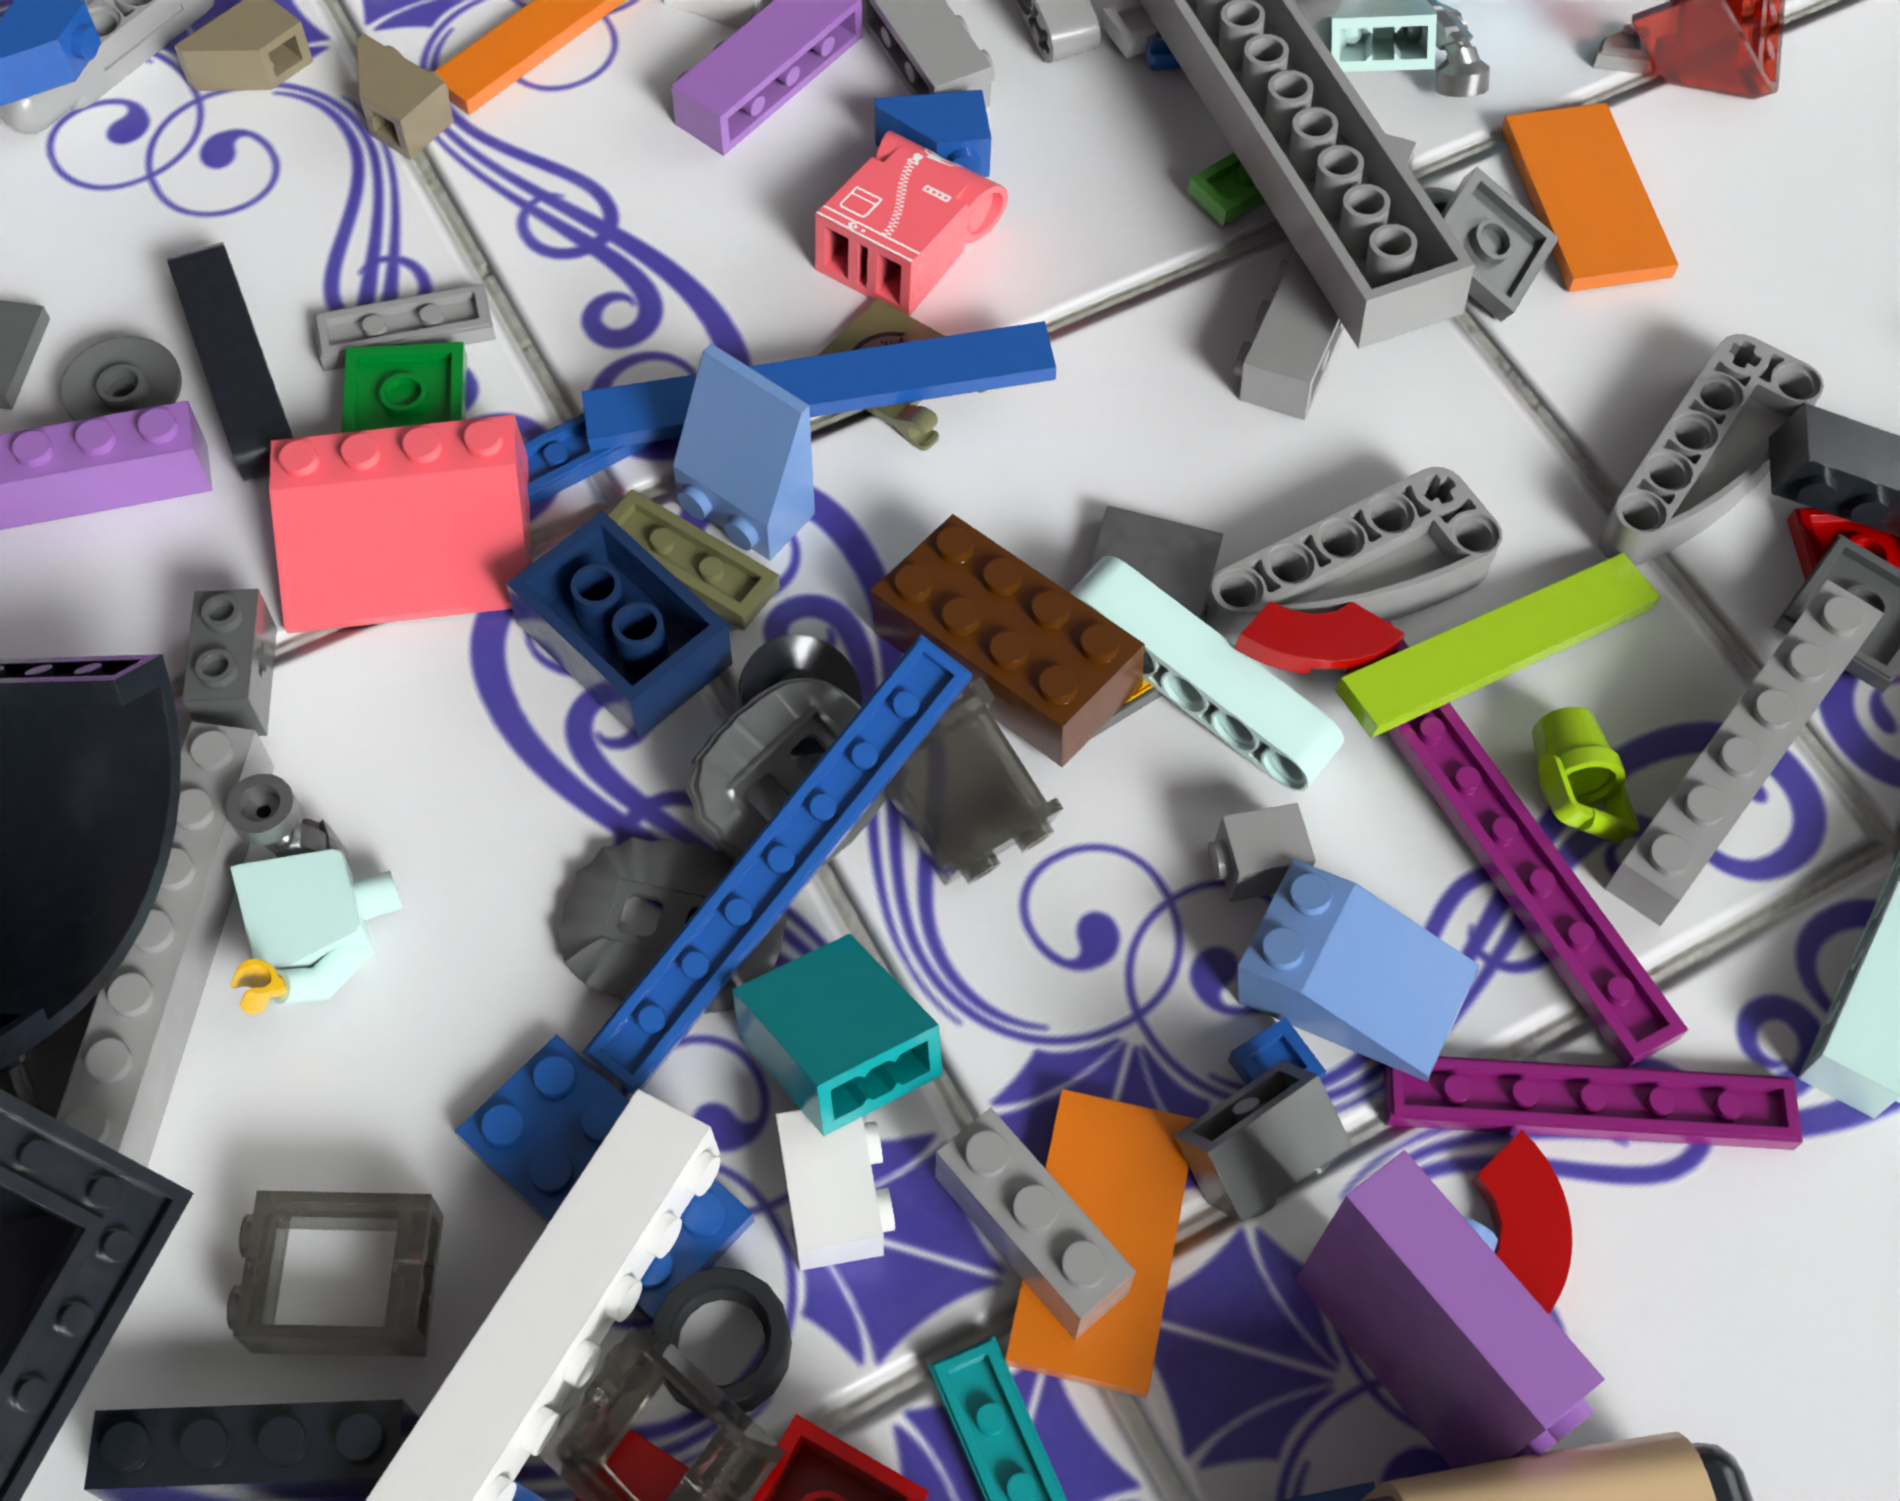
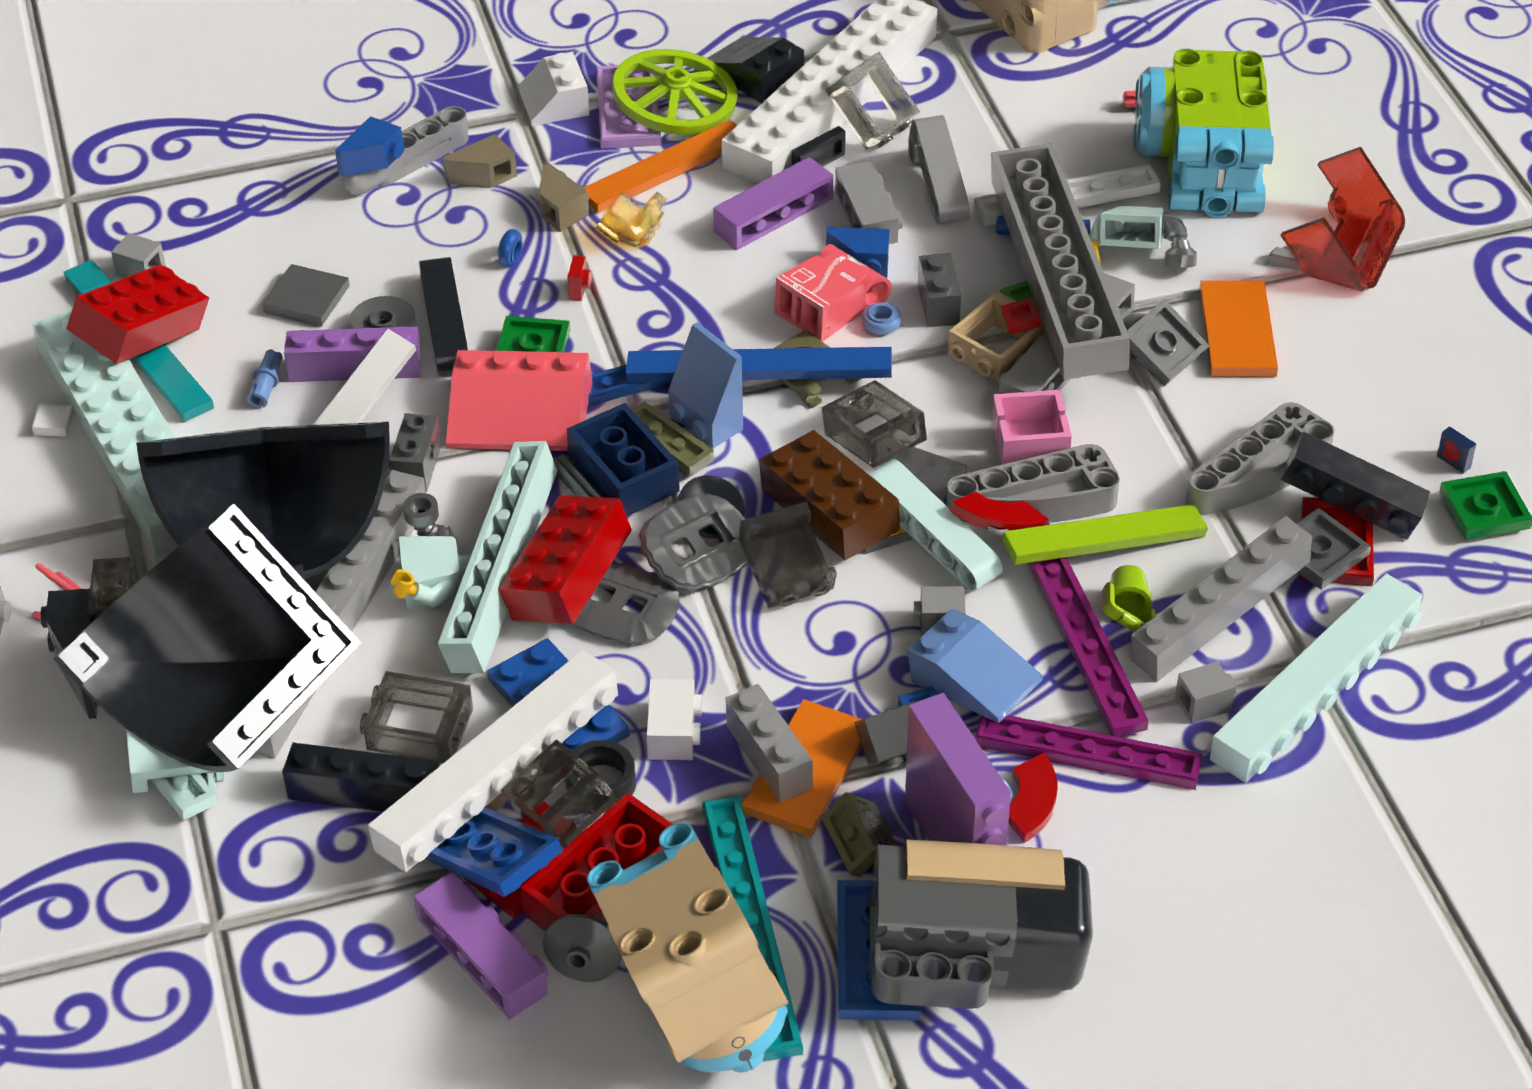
camera: 15 degrees right, 15 degrees down
light grey tile [313,283,496,371] -> none
blue tile [582,634,973,1094] -> none
teal brick [732,933,943,1137] -> none
none -> white tile [313,329,416,425]
none -> light aqua brick [438,441,557,673]
none -> blue piece [498,229,523,268]
none -> red brick [498,495,632,625]
none -> dark grey axle [553,454,604,498]
none -> red plate [567,255,592,301]
none -> clear yellow brick [595,192,667,248]
none -> clear smoke window [821,380,927,468]
none -> olive panel [821,792,898,877]
none -> medium blue piece [861,302,902,335]
none -> dark grey brick [918,253,961,327]
none -> tan window [948,291,1045,383]
none -> bright pink piece [991,389,1072,465]
none -> red plate [1001,298,1041,335]
none -> light grey brick [1175,661,1236,723]

